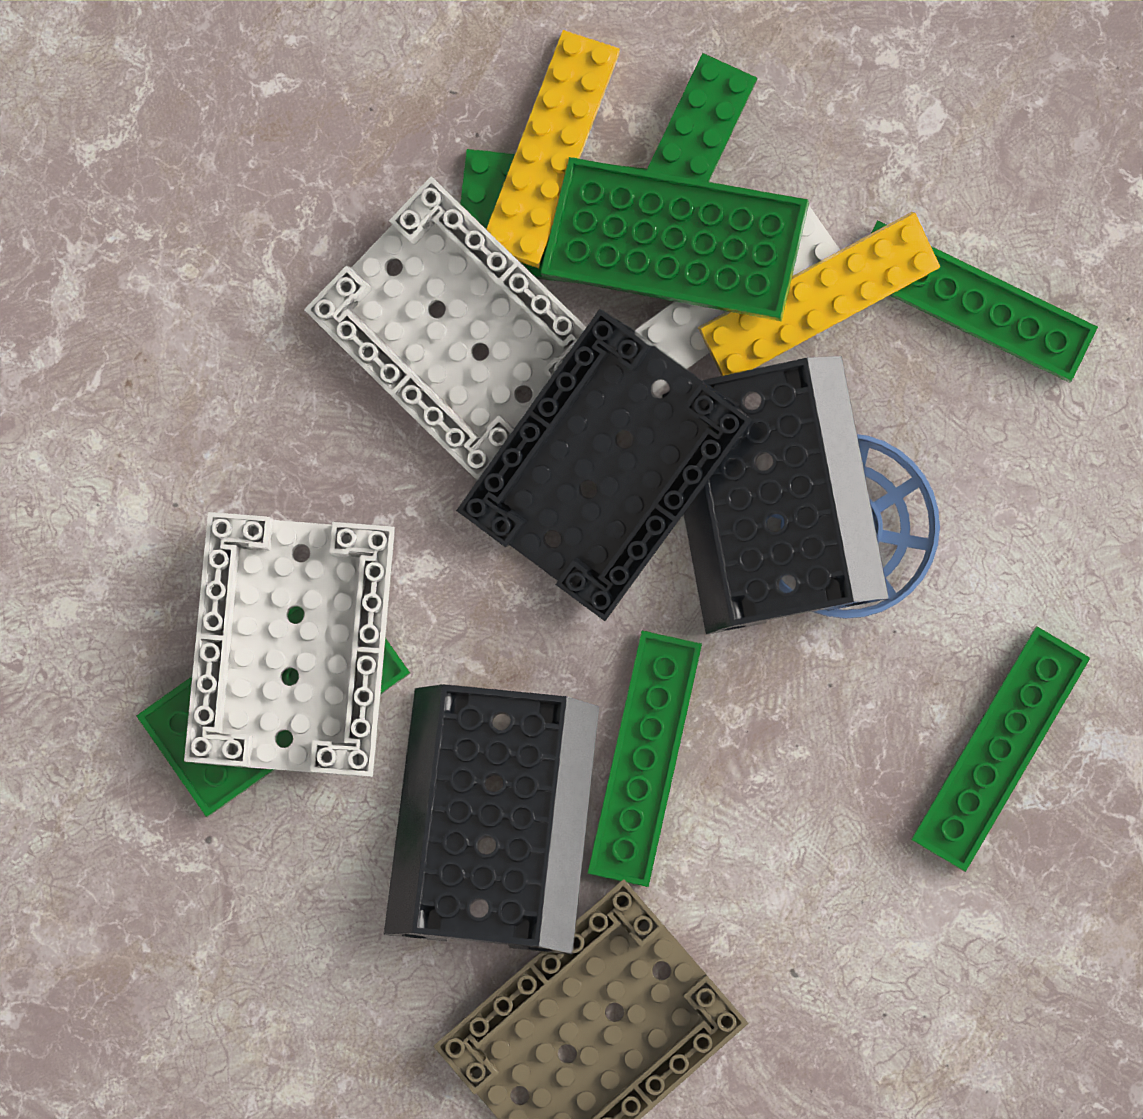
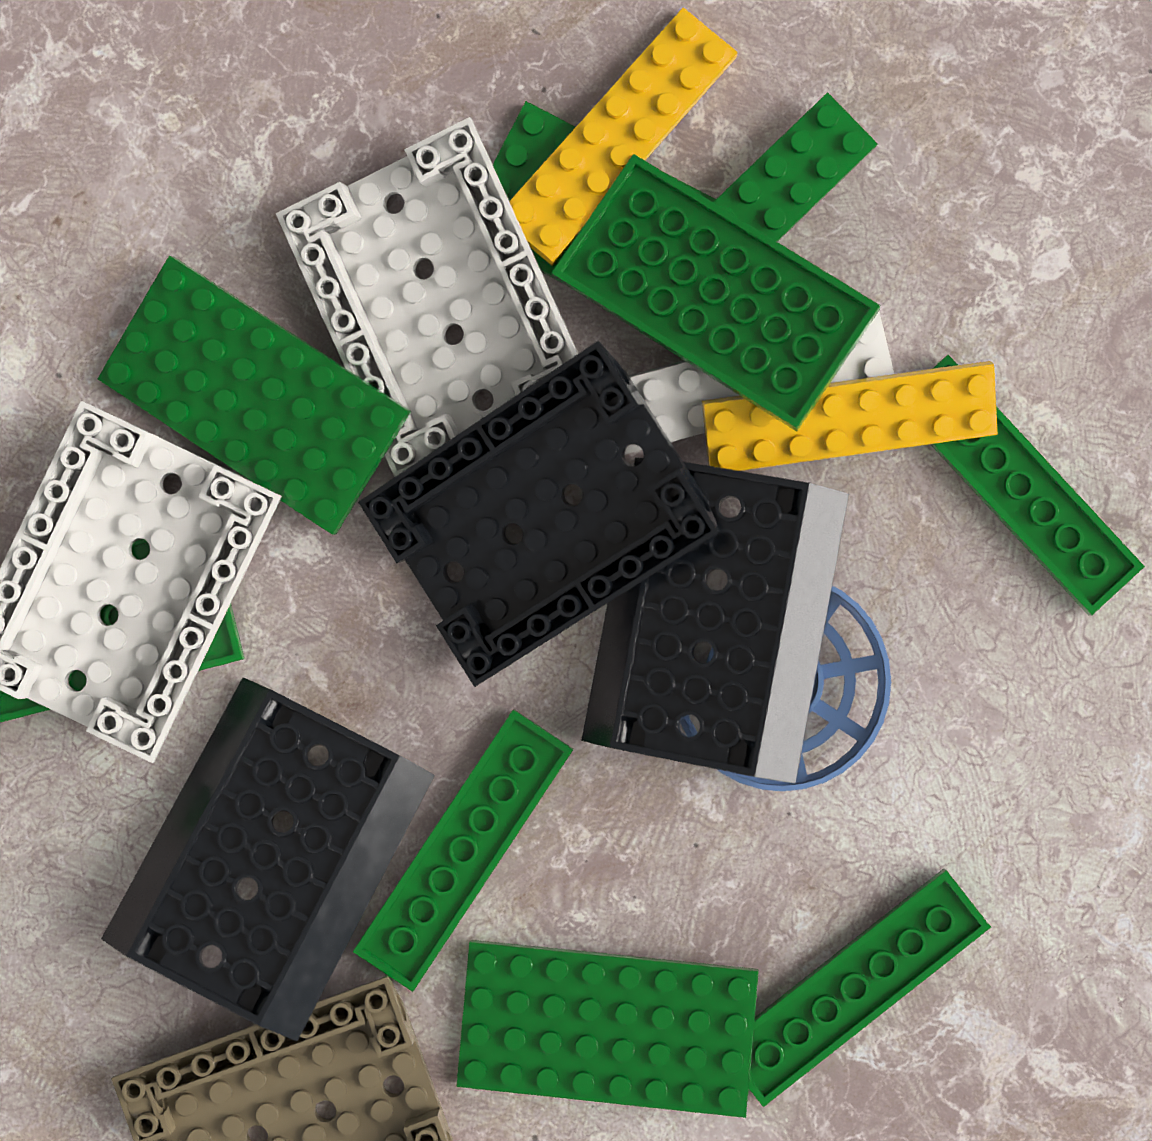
camera: 15 degrees right, 5 degrees up
none -> green plate [97,255,411,535]
none -> green plate [456,940,759,1118]

